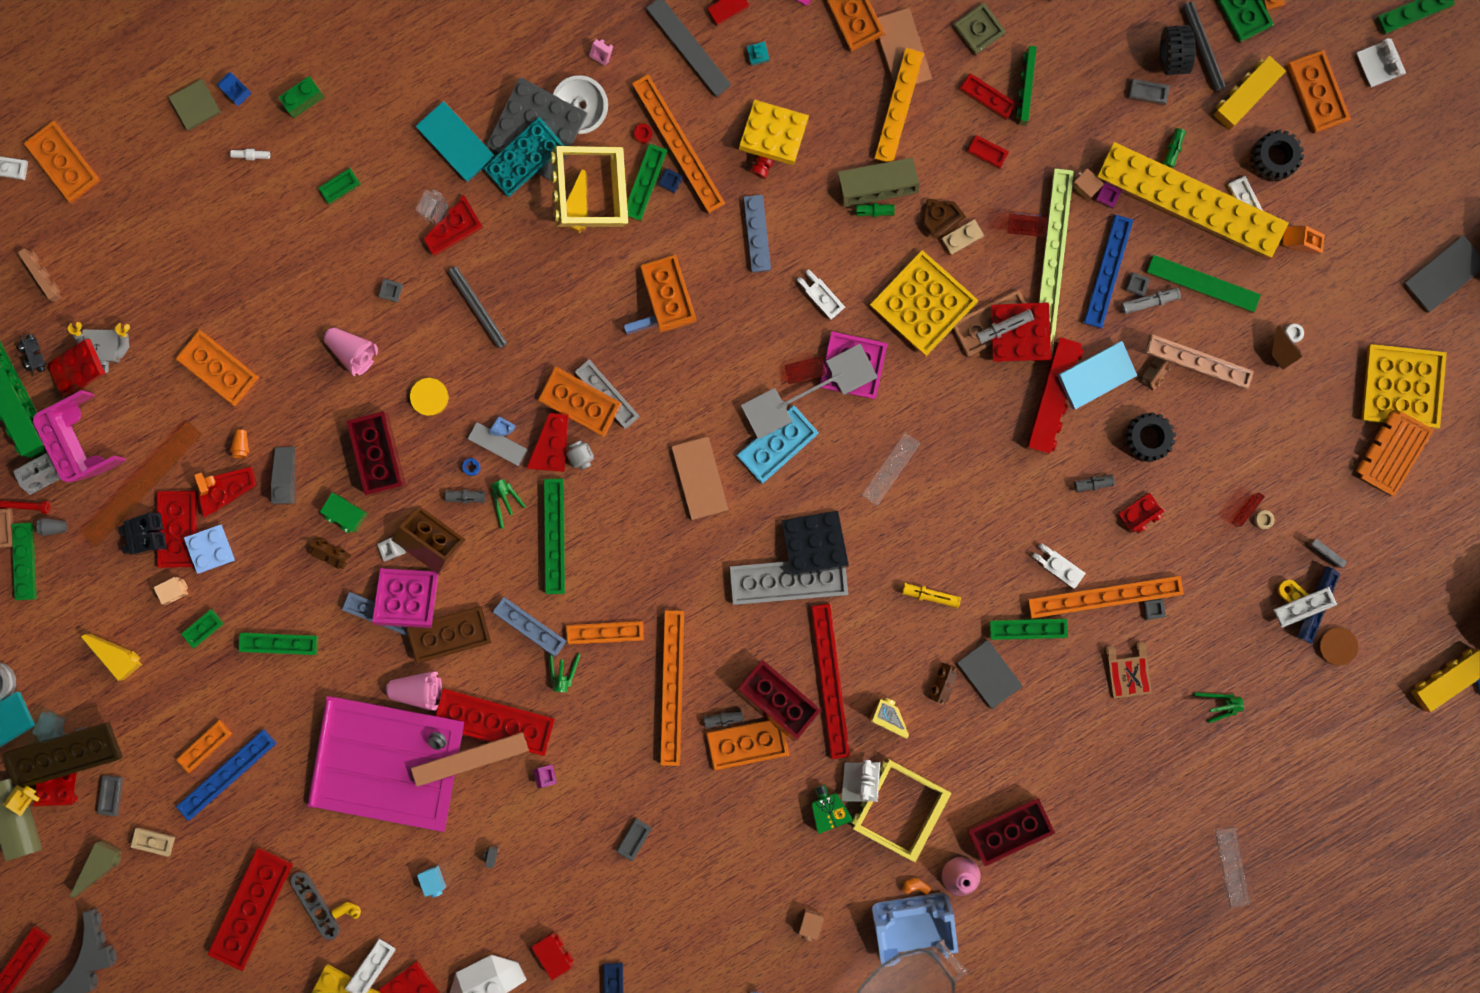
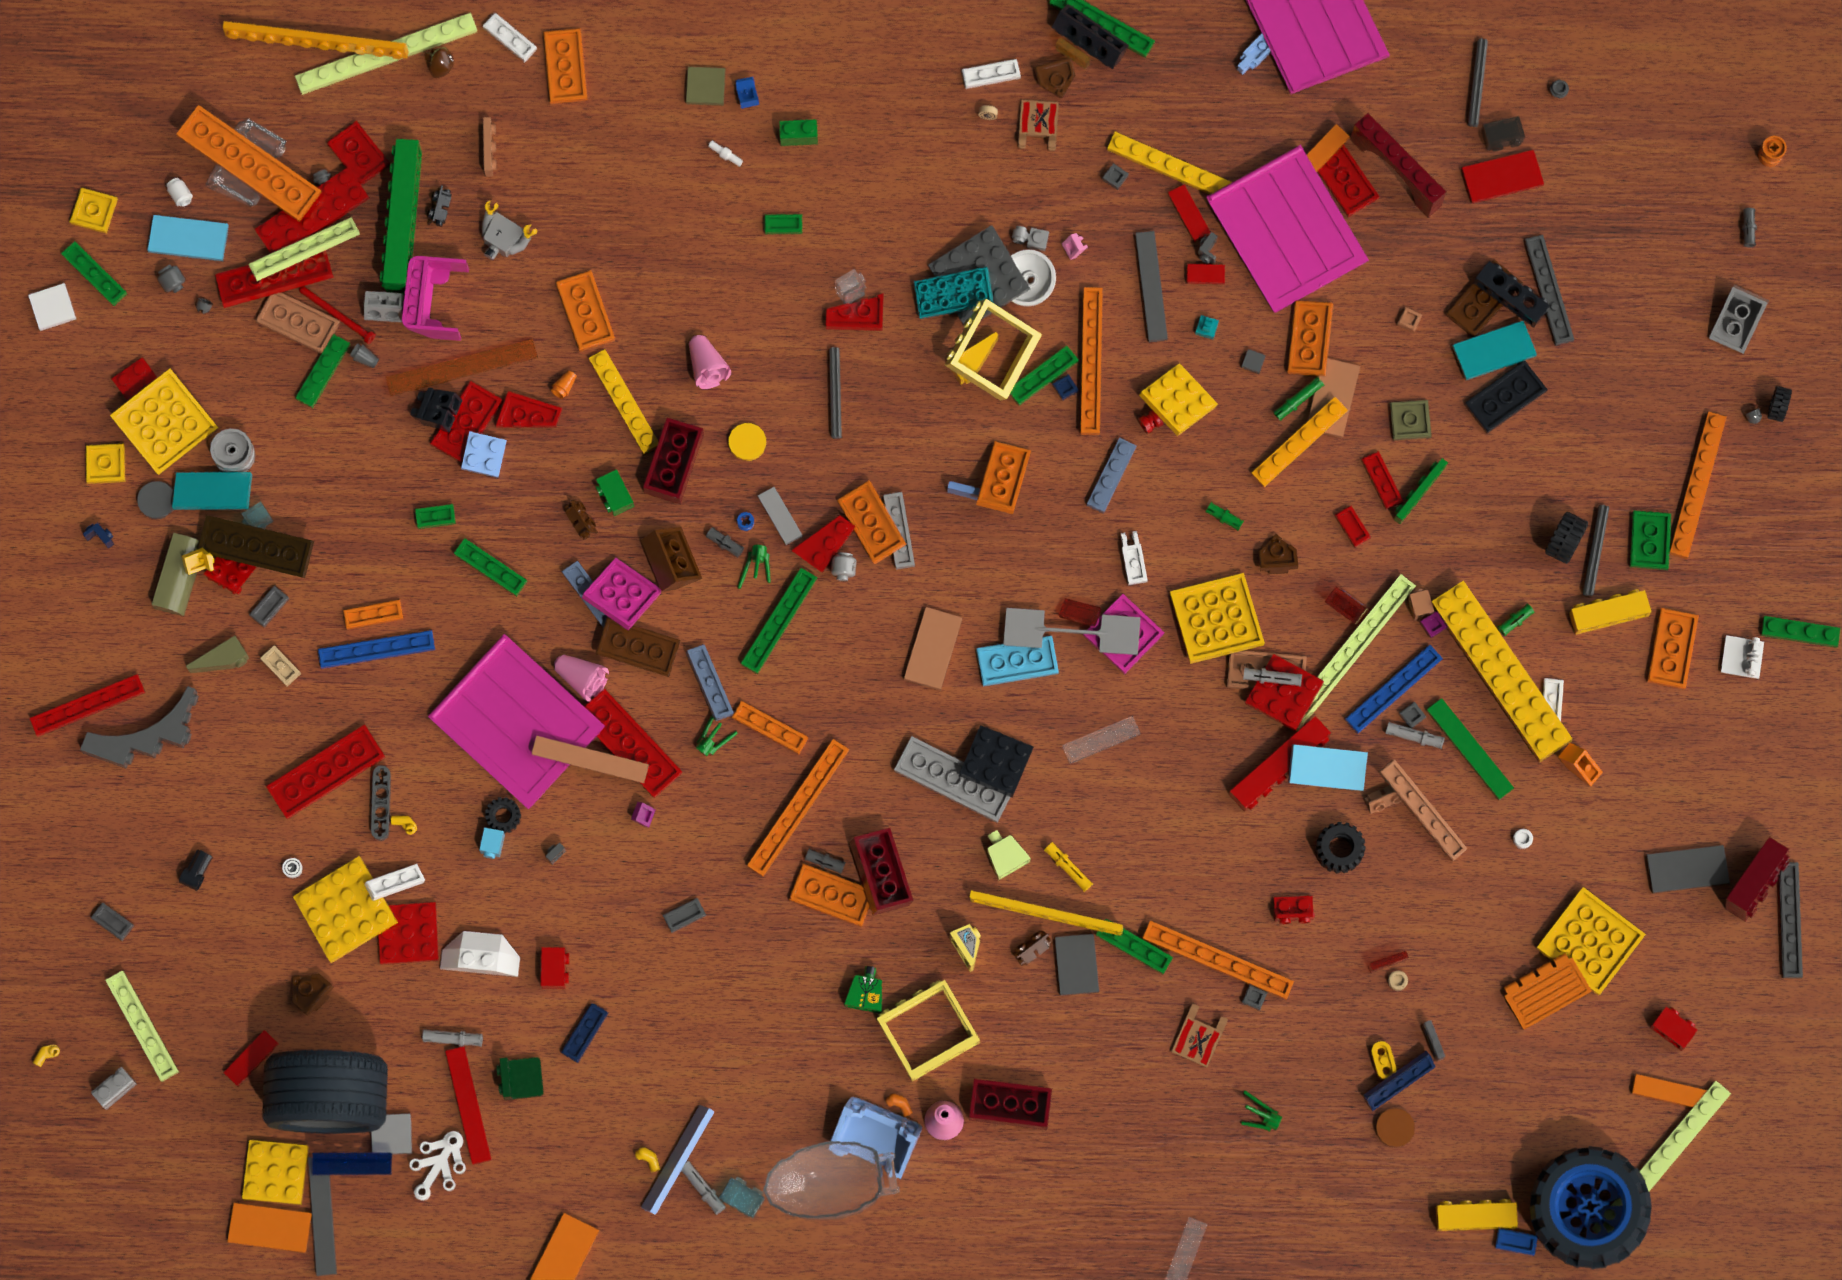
camera: 30 degrees right, 10 degrees down
red plate [47,339,105,399] -> none
yellow slope [81,634,142,681] -> none
light nougat brick [154,577,188,605] -> none
orange tile [193,473,215,496] -> none
dark grey slope [271,447,296,505] -> none
white slope [377,537,406,562] -> none
dark grey plate [379,279,403,303] -> none
teal tile [416,101,495,183] -> none
dark grey plate [428,732,447,750] -> none
medium blue tile [489,417,516,436] -> none
red tile [633,123,653,144] -> none
nougat brick [798,909,824,941] -> none
red tile [811,604,850,759] -> none
olive brick [838,158,919,207] -> none
white hinge [842,760,880,802] -> none
tan plate [941,219,984,255] -> none
white hinge [1032,543,1086,589] -> none
dark grey pin [1074,474,1115,493] -> none
flat silver tile [1128,79,1170,105] -> none
black tyre [1250,130,1304,182] -> none
reddish brown slope [1271,324,1303,370] -> none
white tile [1274,587,1337,628] -> none
none -> black tyre [485,797,521,834]
none -> yellow plate [589,349,658,455]
none -> yellow tile [970,891,1123,936]
none -> yellowish green torso [987,830,1031,880]
none -> light grey plate [1012,226,1049,251]
none -> dark grey tile [1241,349,1266,374]
none -> green pin [1273,376,1325,421]

